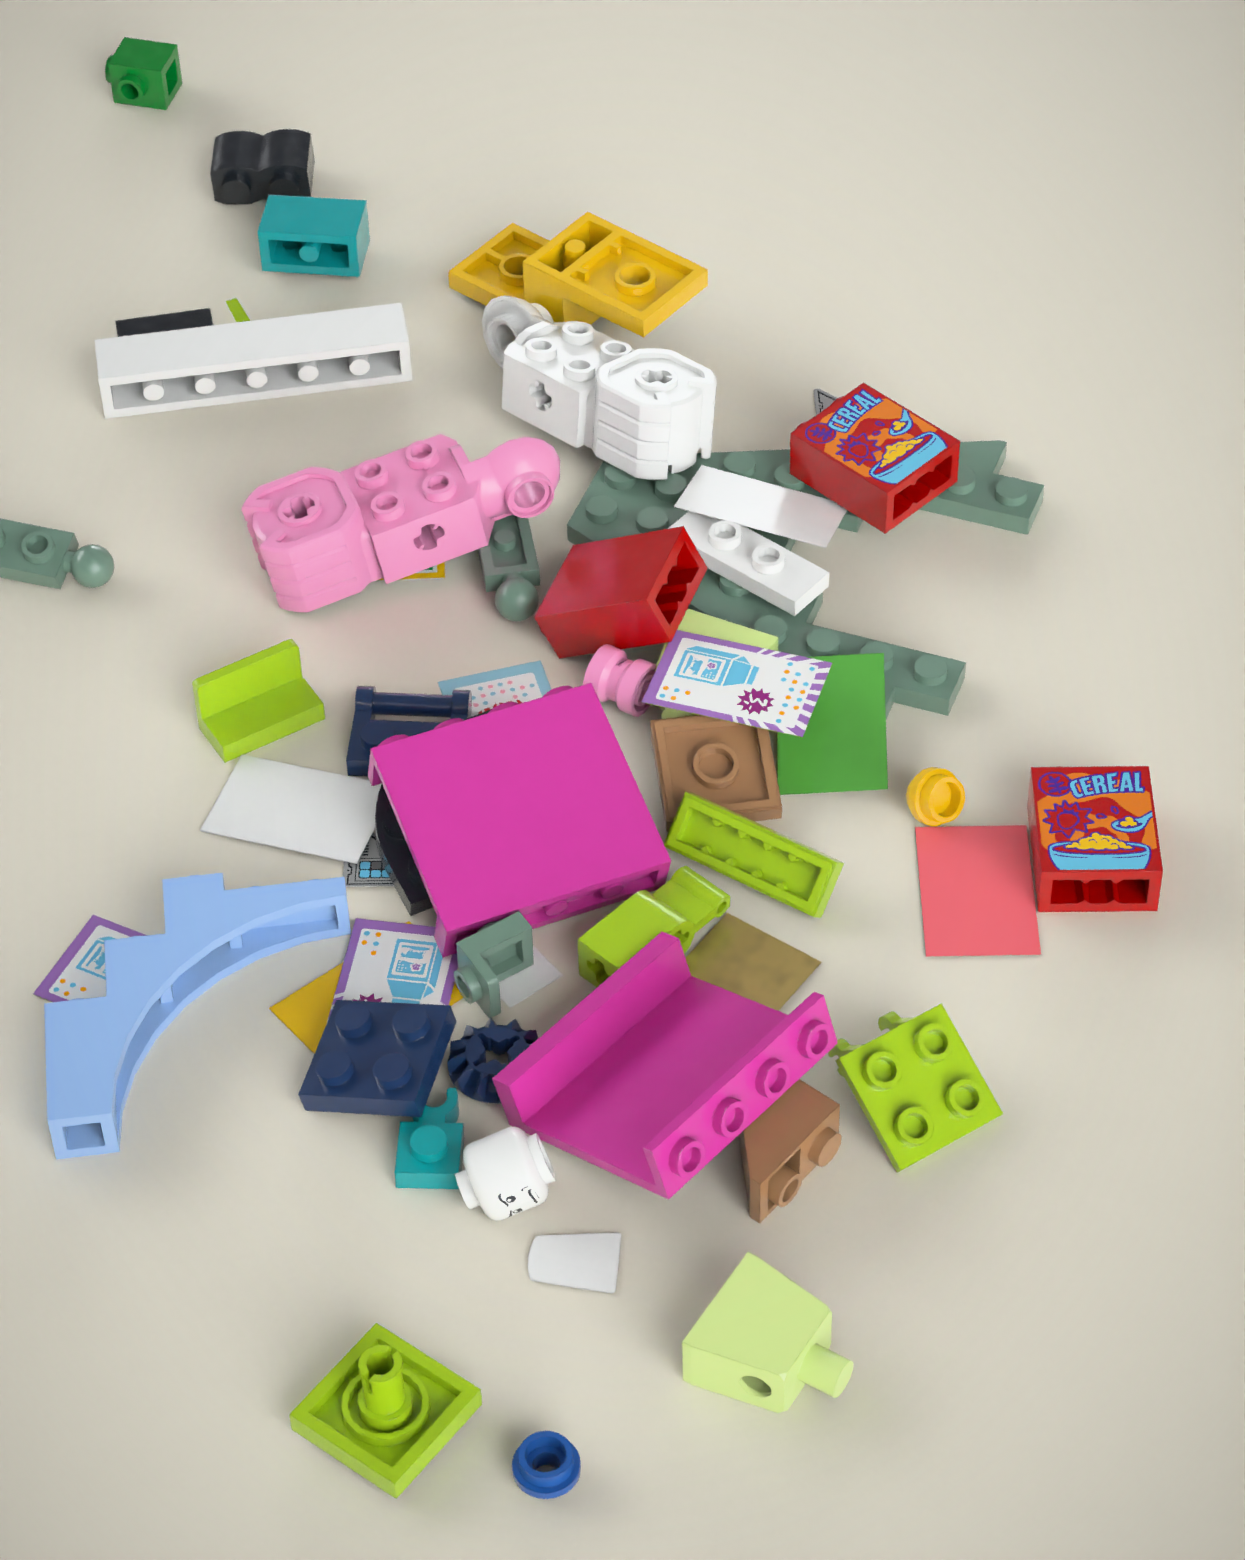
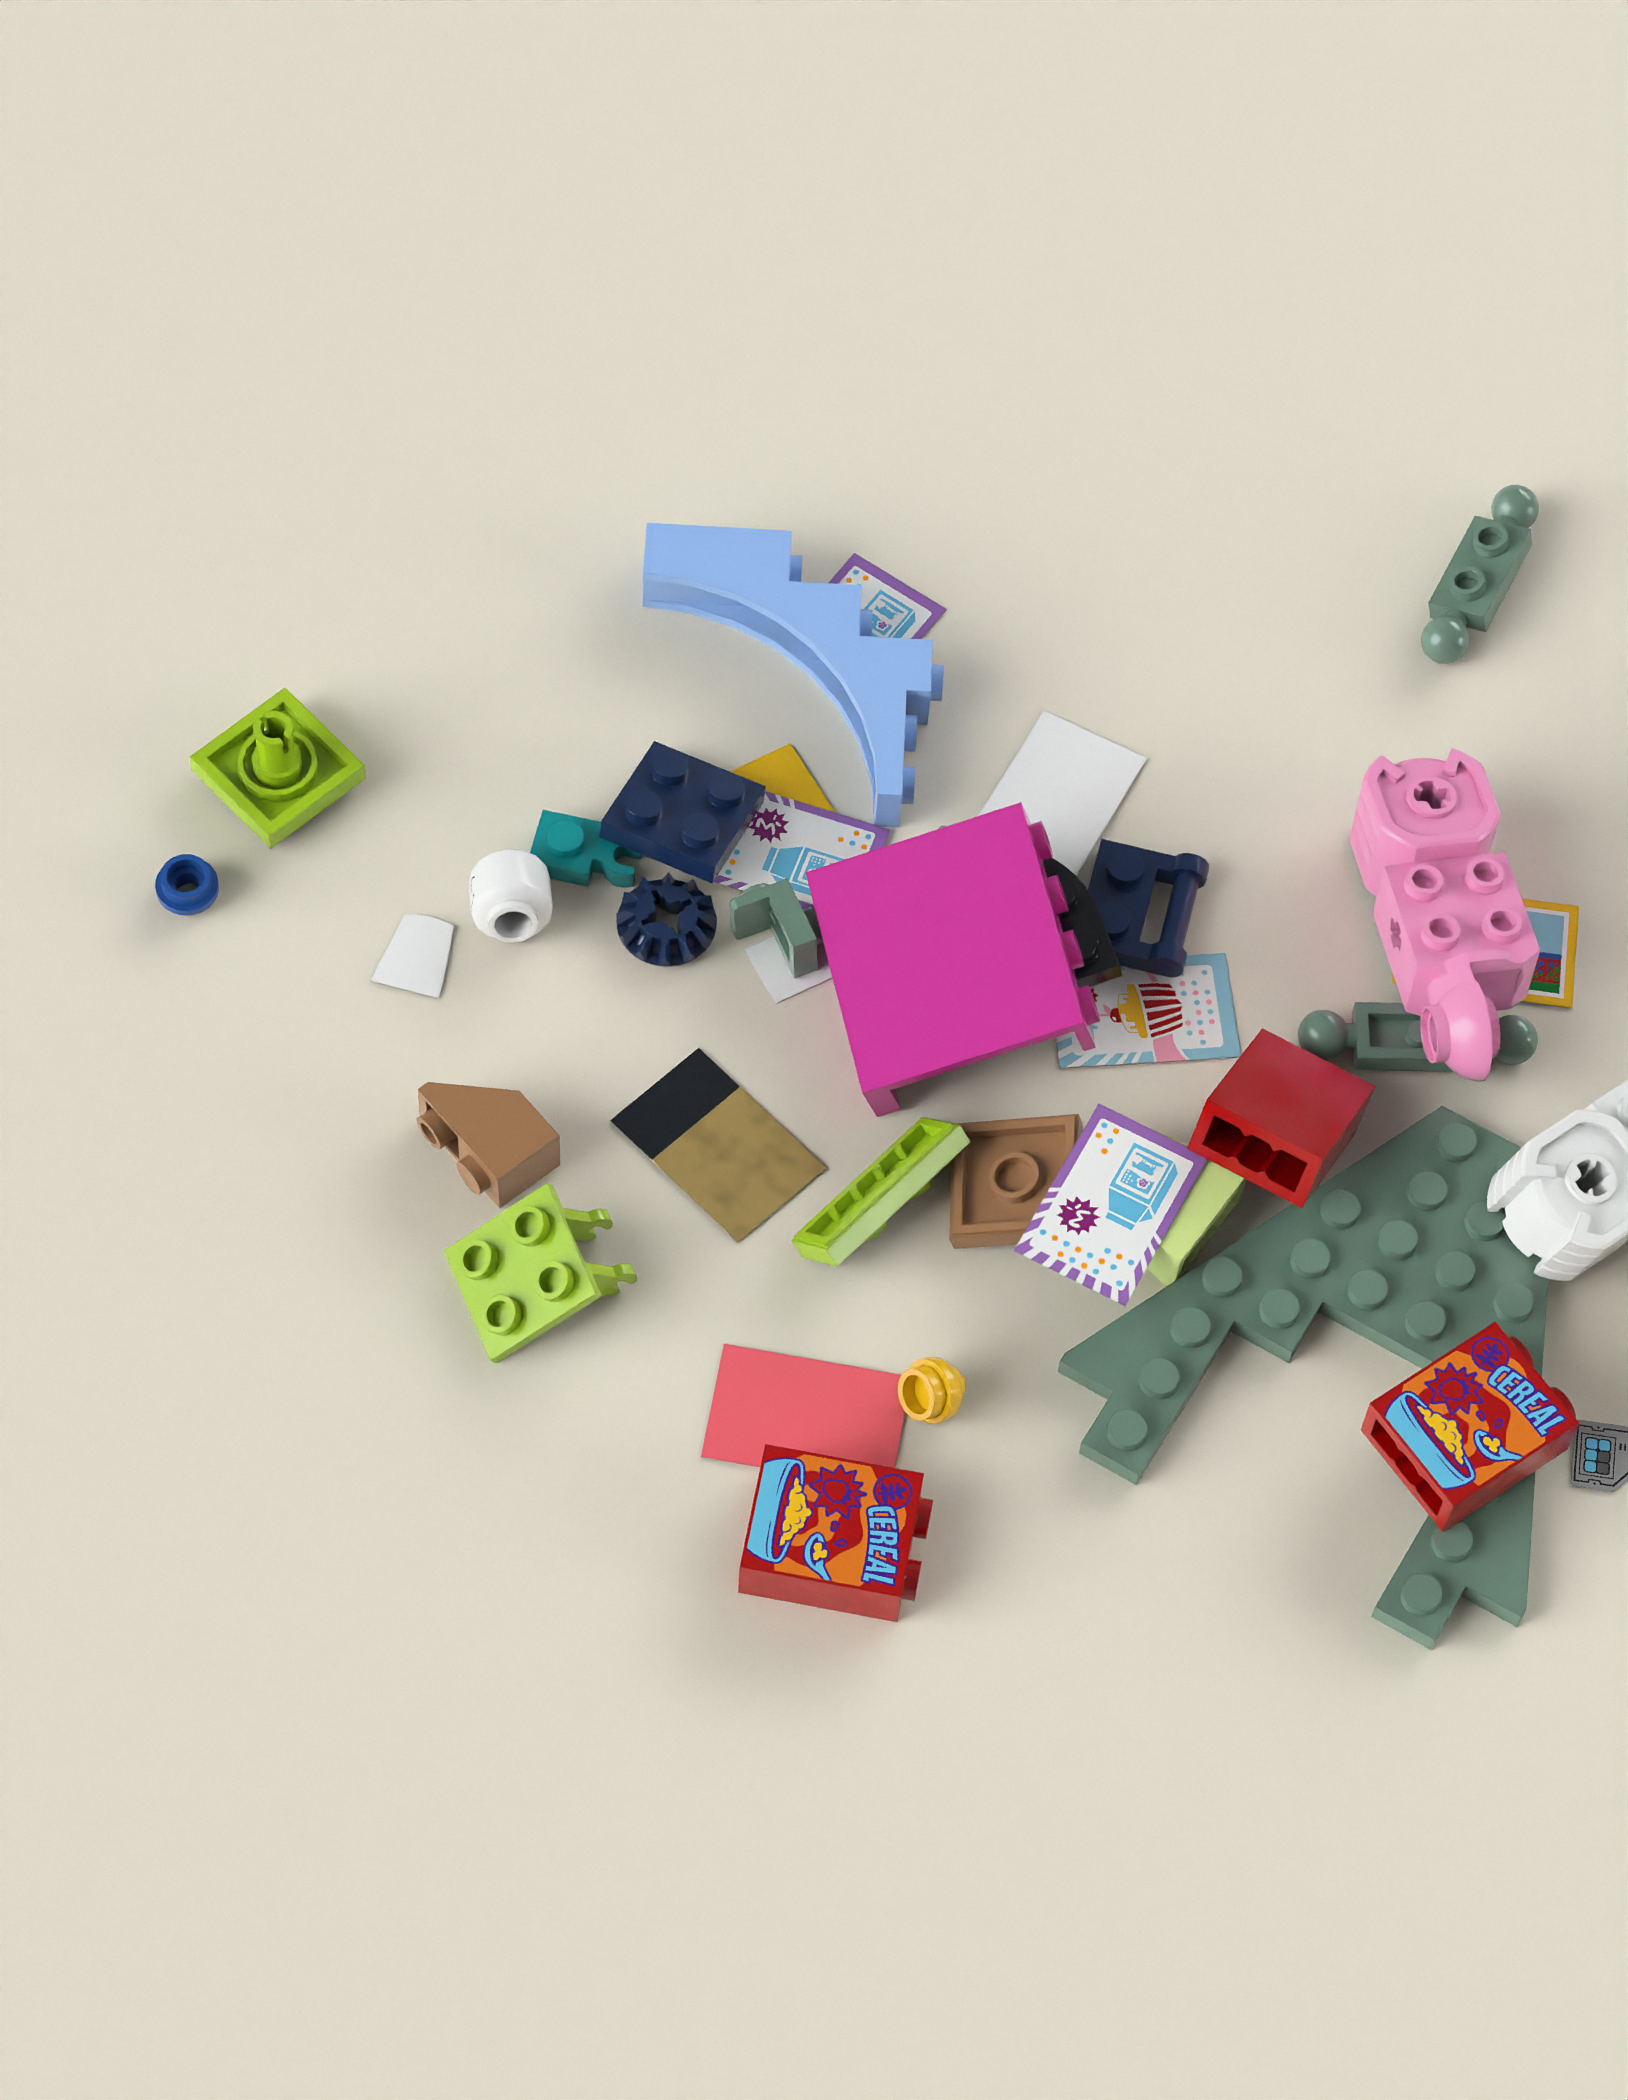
camera: 95 degrees right, 15 degrees up
lime panel [192,639,325,763] -> none
dark pink panel [492,932,838,1200] -> none
lime piece [577,866,730,987] -> none
bright pink wheel [583,644,656,717] -> none
white plate [668,511,829,616] -> none
white sticker [674,465,847,548] -> none
yellowish green torso [682,1252,853,1413] -> none
bright green sticker [777,653,888,795] -> none

